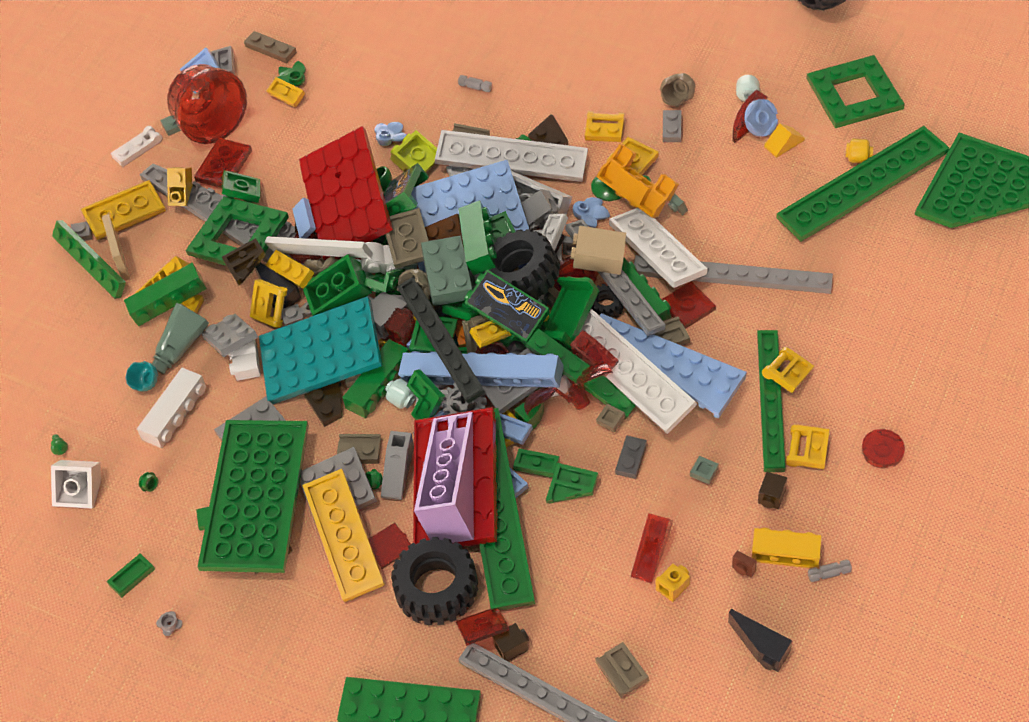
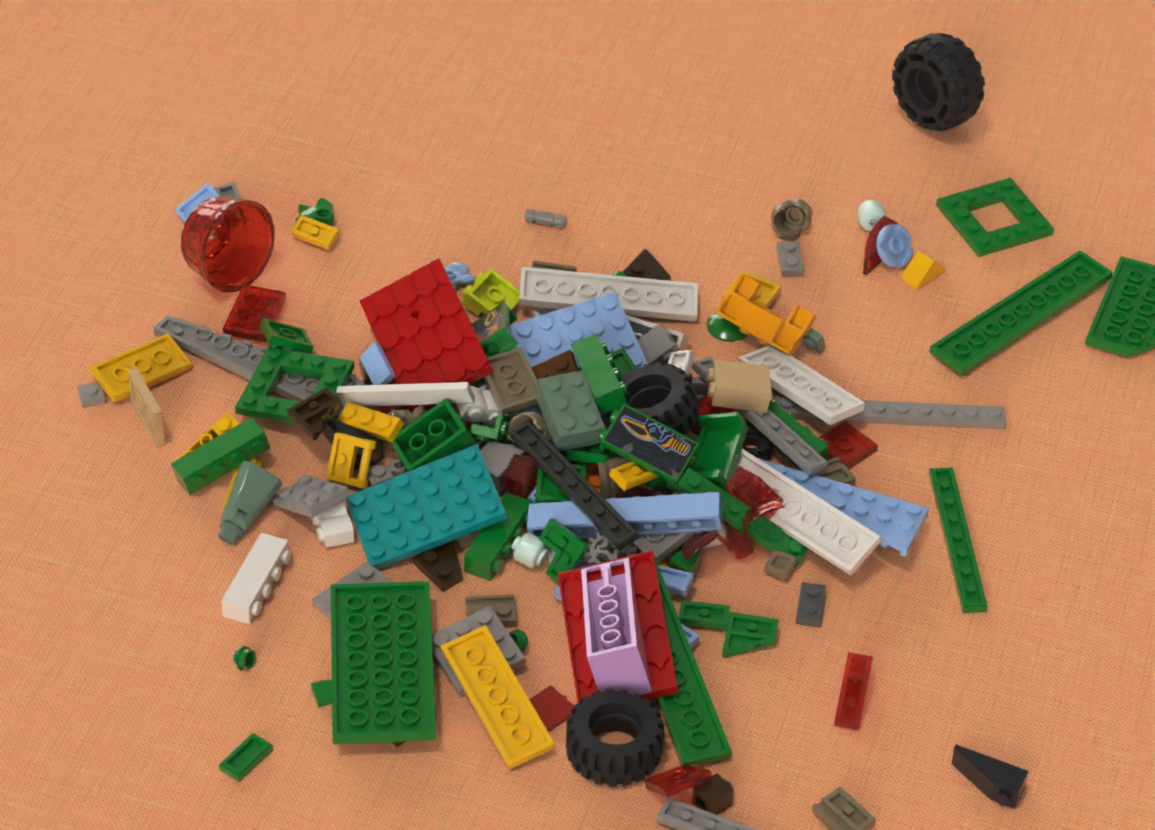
camera: 15 degrees left, 10 degrees down
green hair [51,434,68,455] -> none
white slope [51,460,101,508] -> none
green plate [52,220,126,299] -> none
white plate [111,126,162,167] -> none
teal hair [125,361,158,392] -> none
light grey plate [156,611,183,636] -> none
sand green plate [160,113,185,136] -> none
yellow slope [167,167,192,206] -> none
dark tan plate [244,31,297,63] -> none
light grey slope [381,431,414,500] -> none
light blue plate [572,197,610,228] -> none
yellow plate [585,111,625,142] -> none
yellow brick [655,563,690,602] -> none
sand green plate [690,456,719,484] -> none
copper plate [732,550,757,578] -> none
yellow brick [752,527,821,569] -> none
dark brown brick [758,471,787,510] -> none
yellow plate [762,347,814,393] -> none
yellow plate [786,425,830,469] -> none
light grey axle [808,559,852,582] -> none
yellow head [845,138,874,163] -> none
clear red tile [861,429,905,469] -> none

